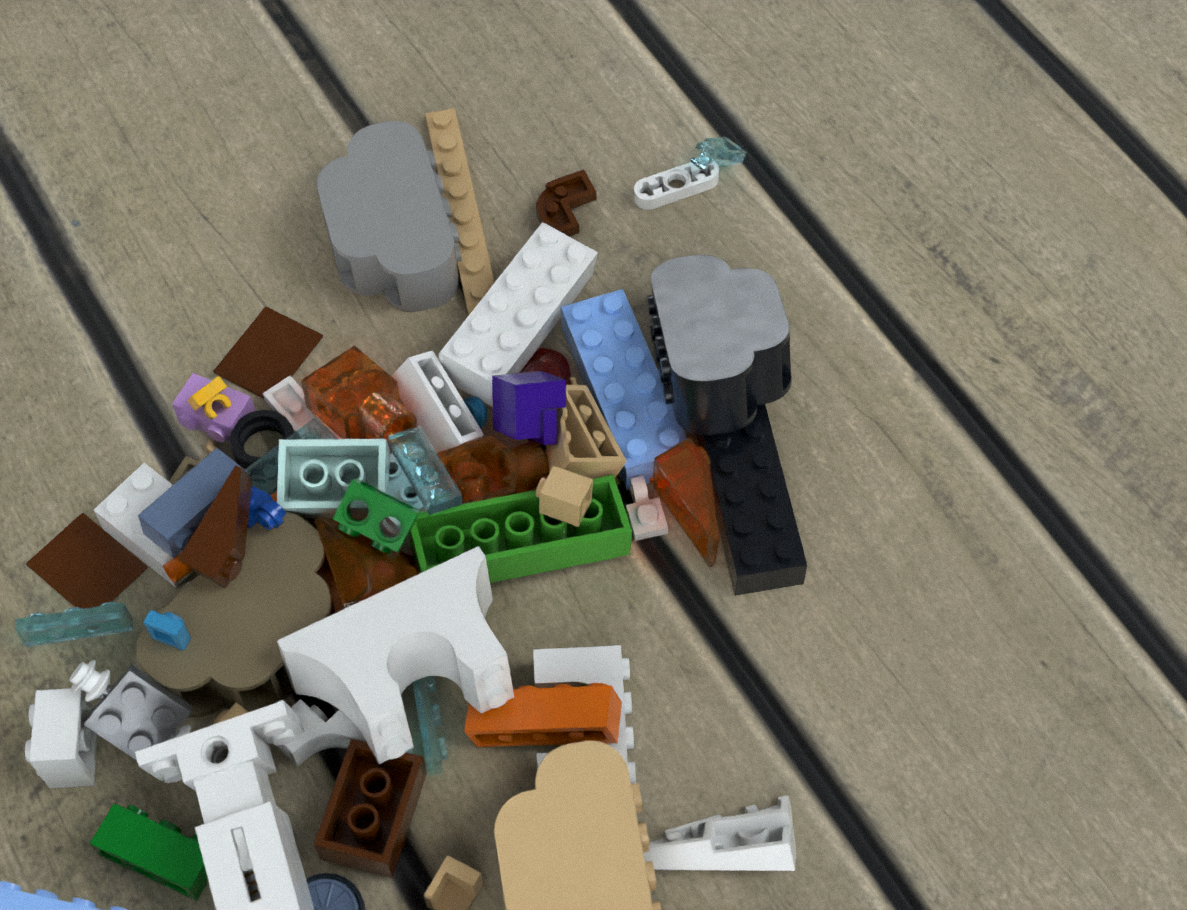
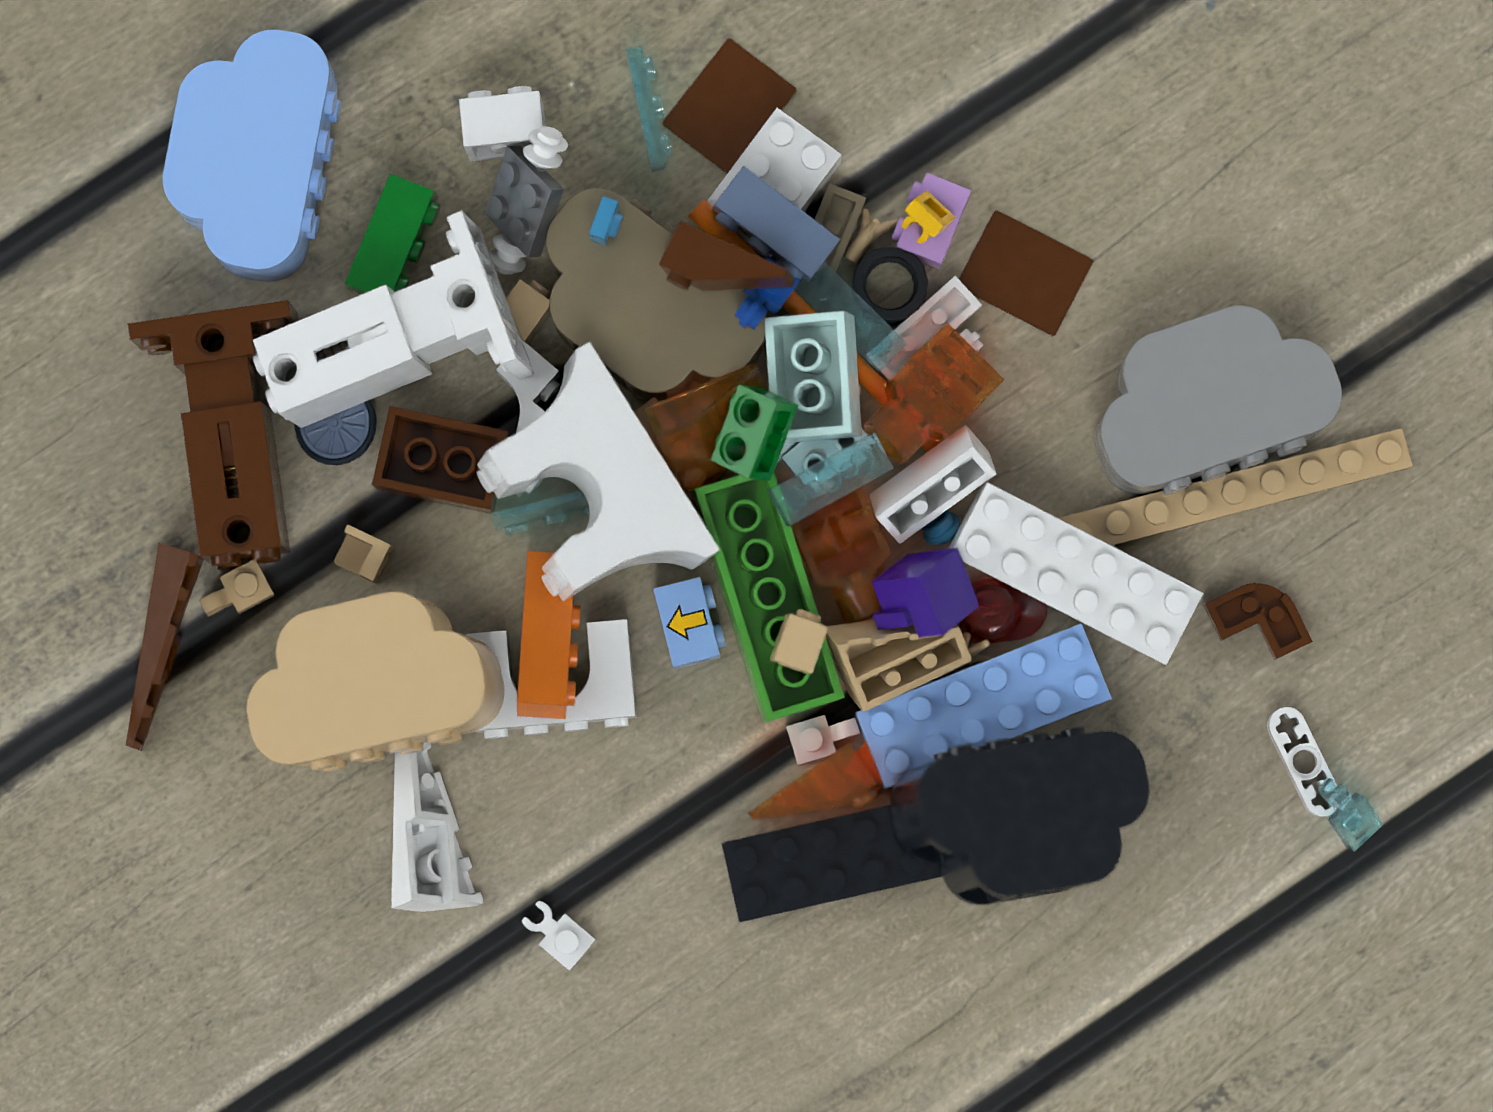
camera: 90 degrees right, 25 degrees up
none -> white plate [522,901,596,971]
none -> light blue brick [653,577,726,669]

